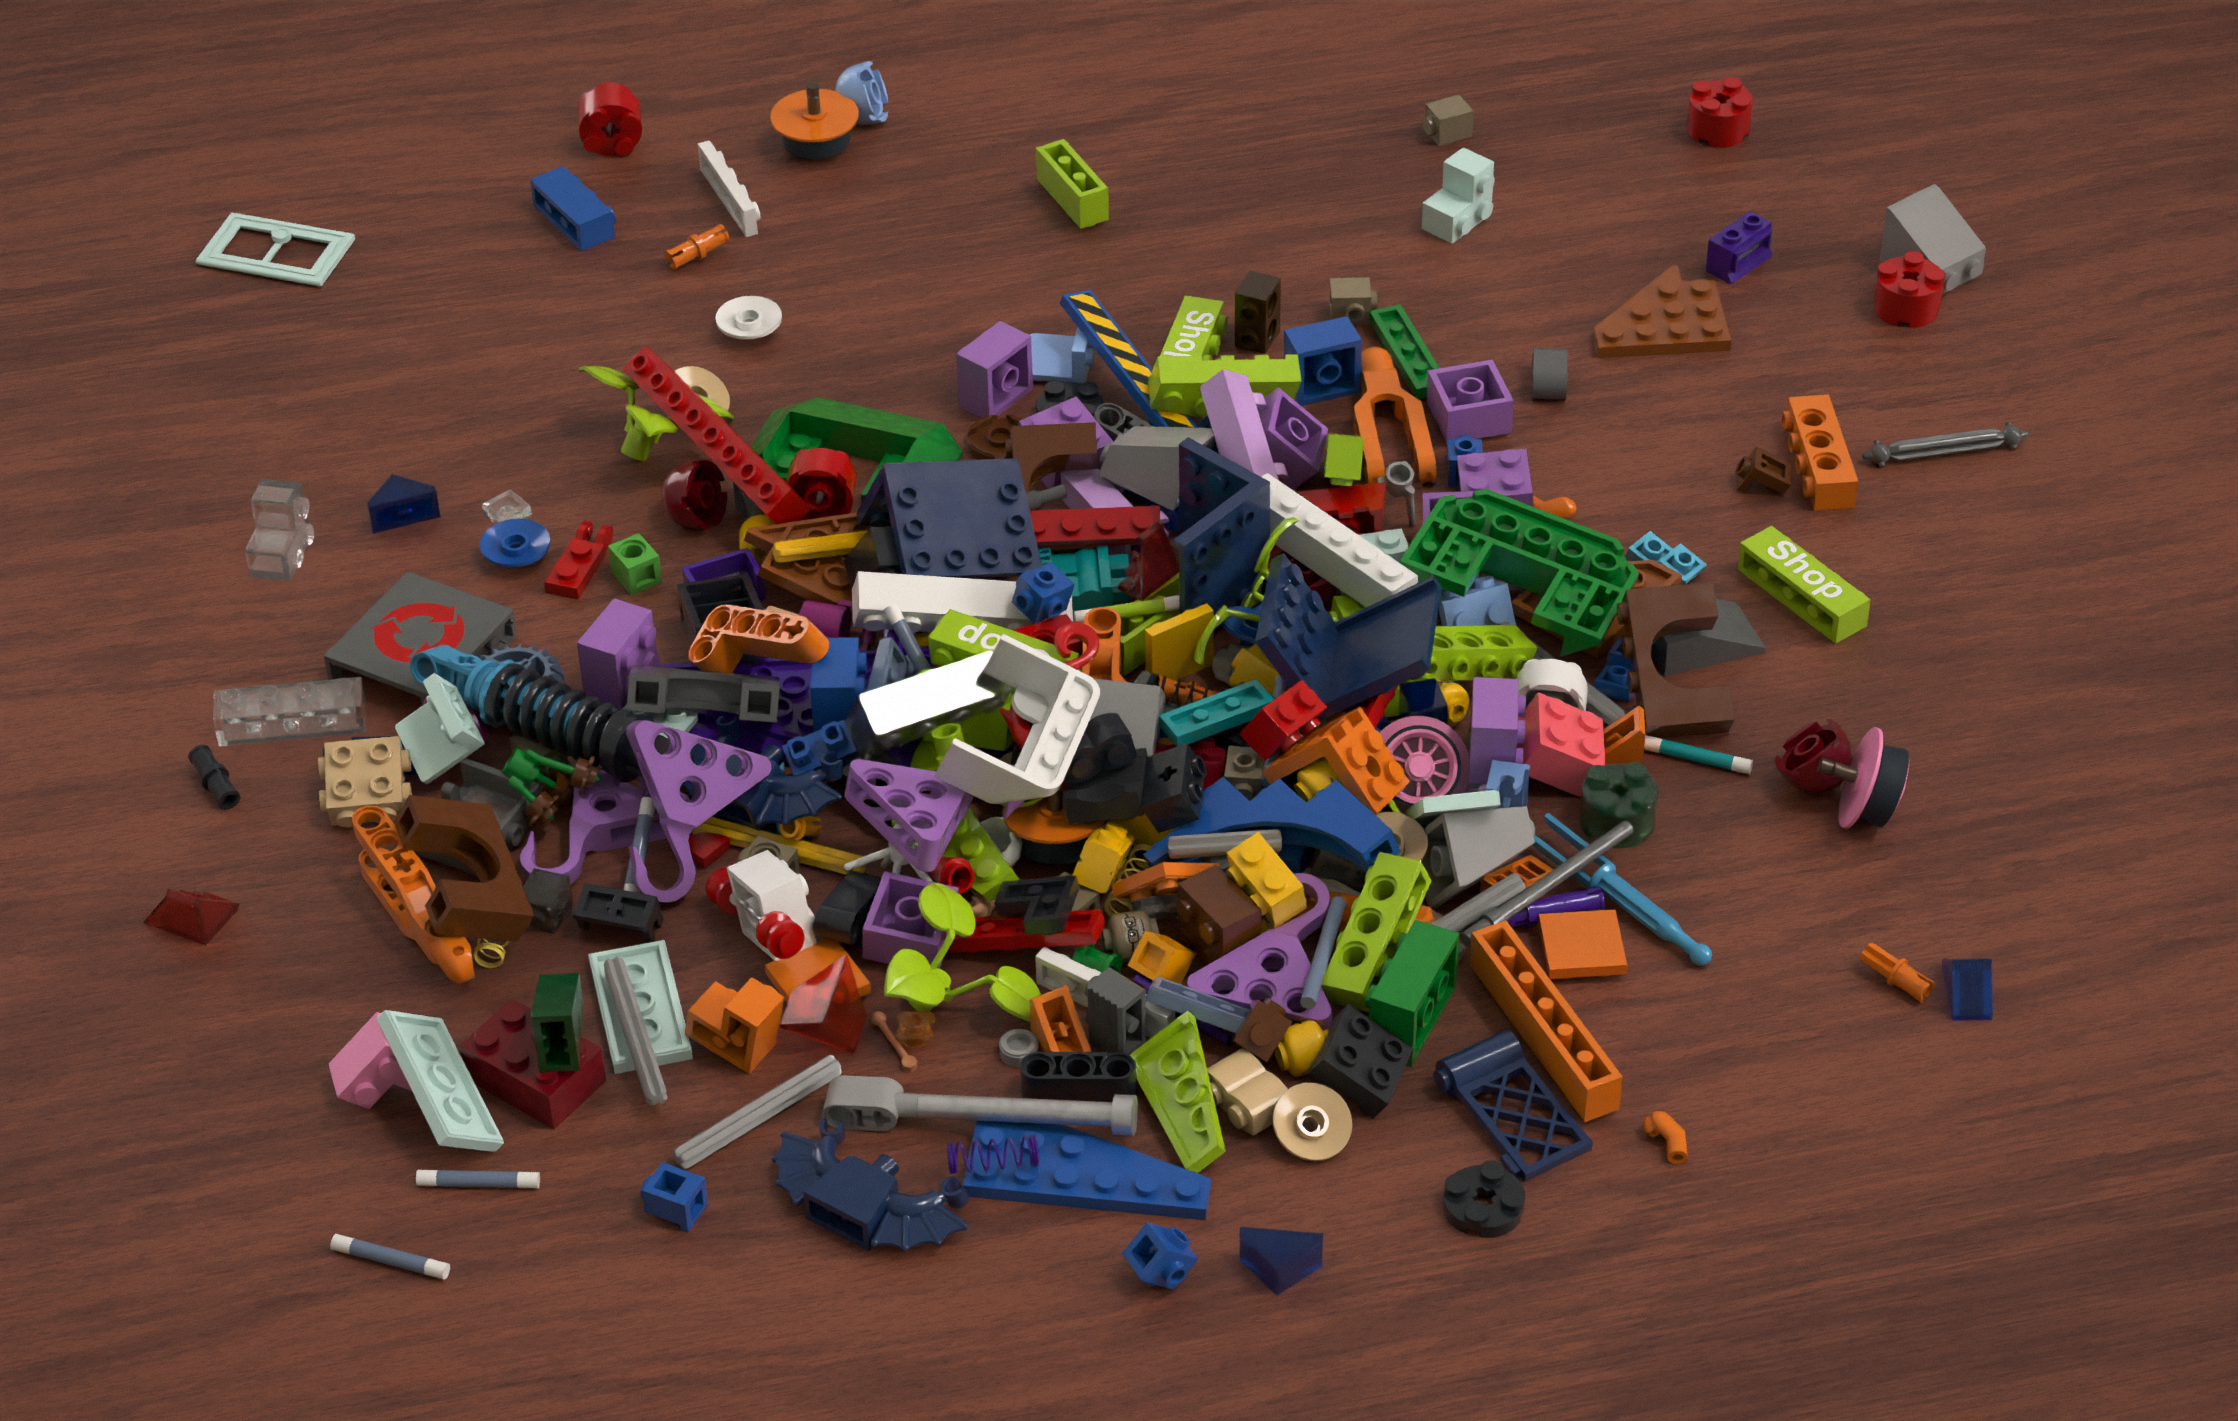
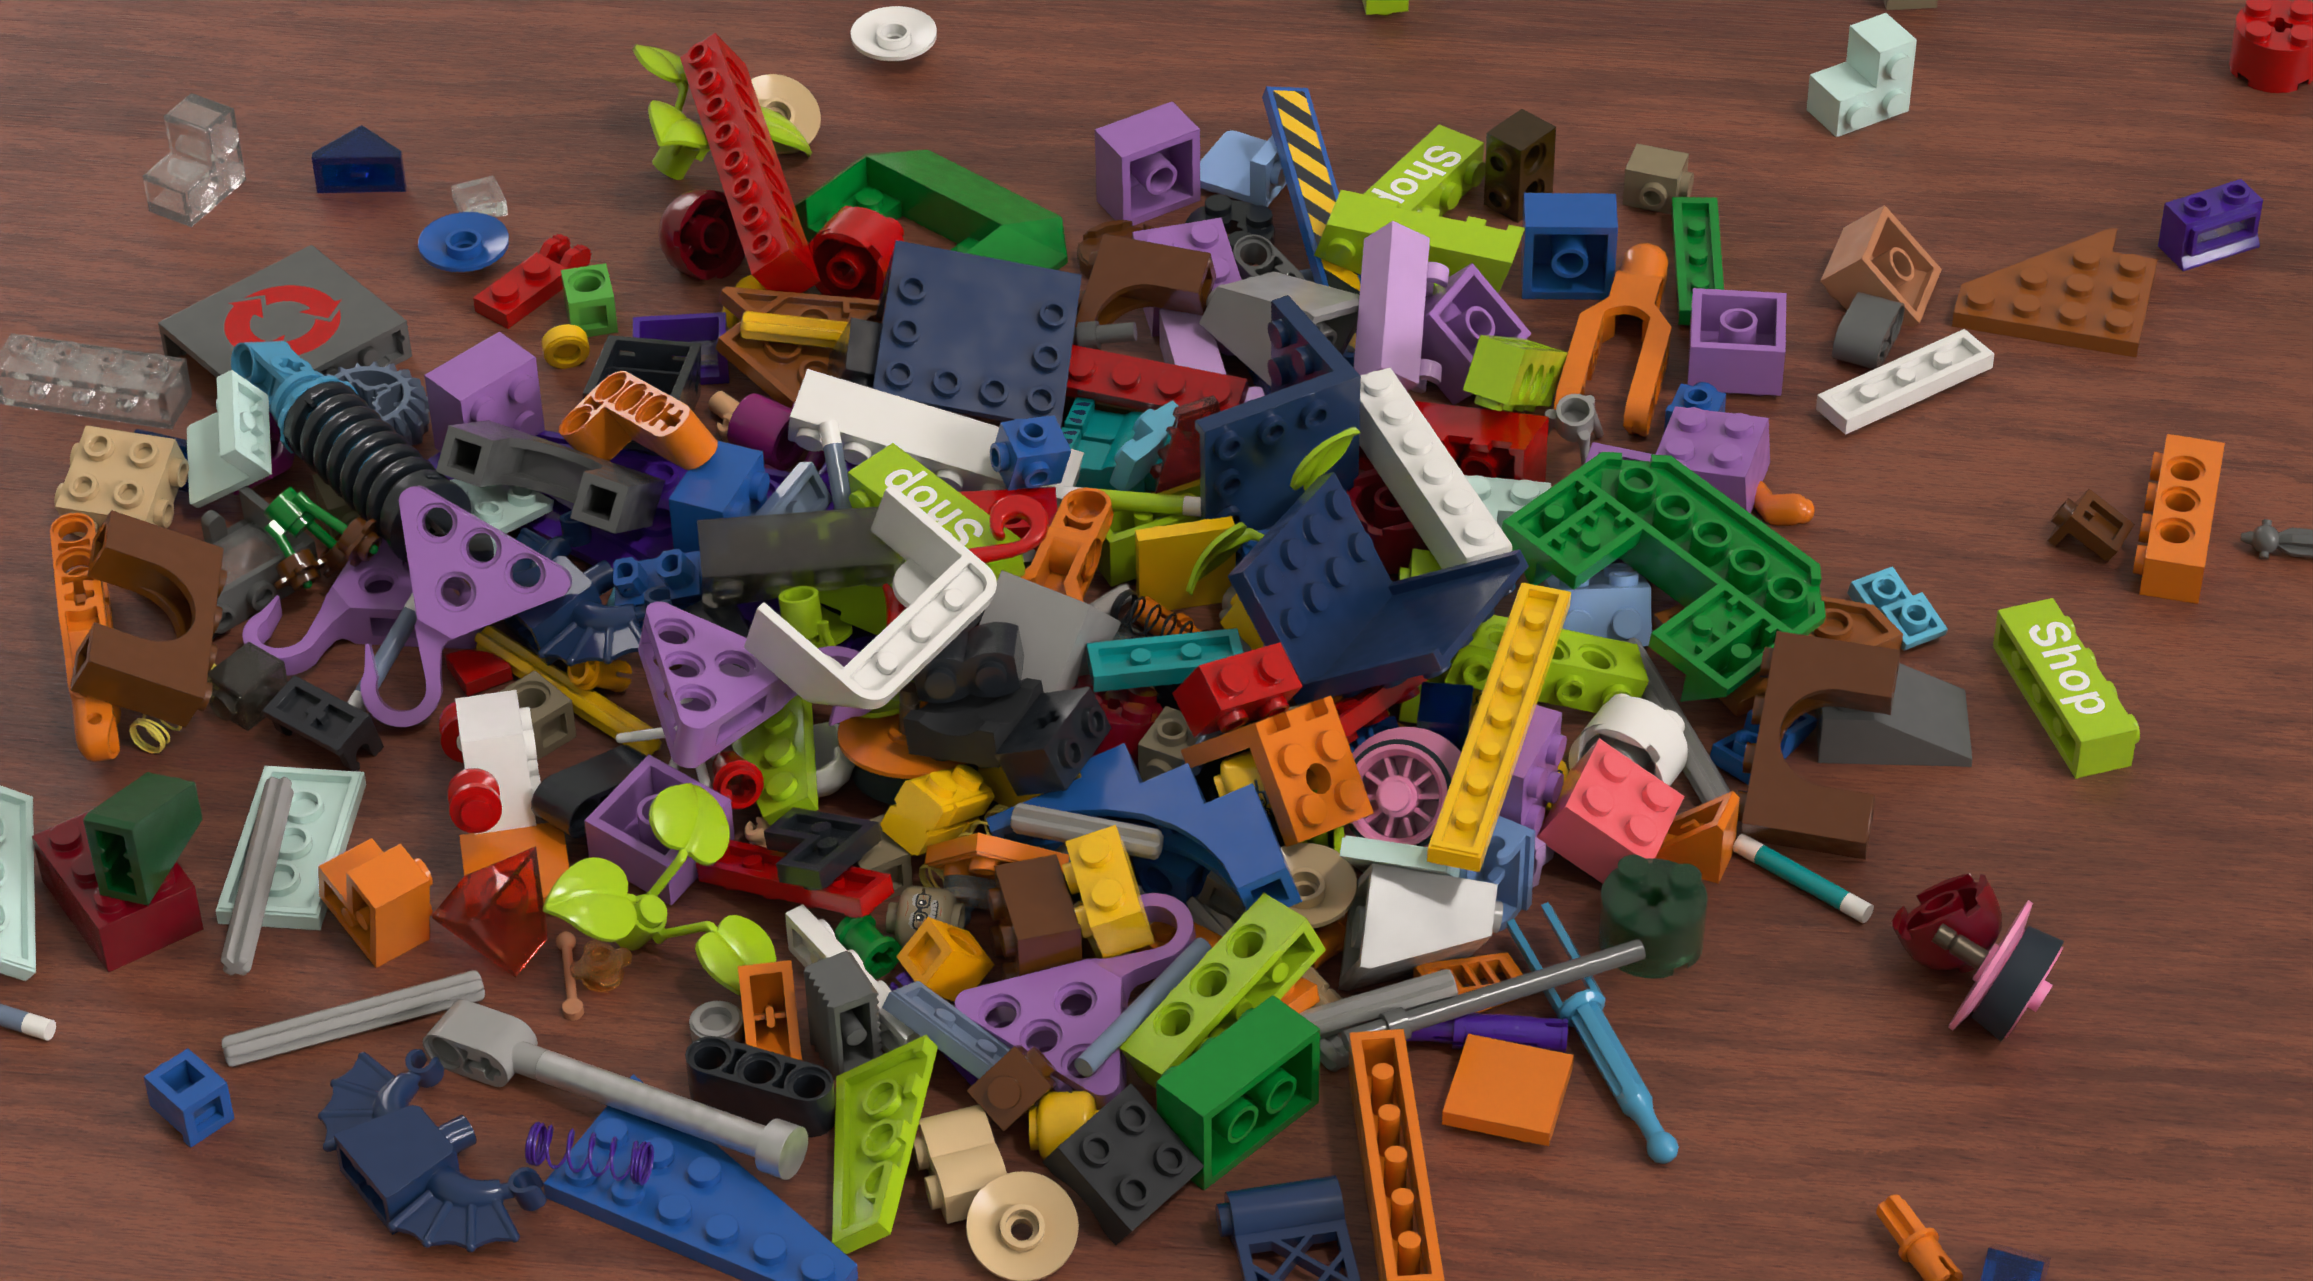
camera: 20 degrees right, 0 degrees up
none -> yellow tile [541,324,590,369]
none -> medium azure slope [1109,400,1179,491]
none -> yellow tile [1427,583,1571,872]
none -> white plate [1816,329,1994,435]
none -> nougat slope [1821,205,1942,327]

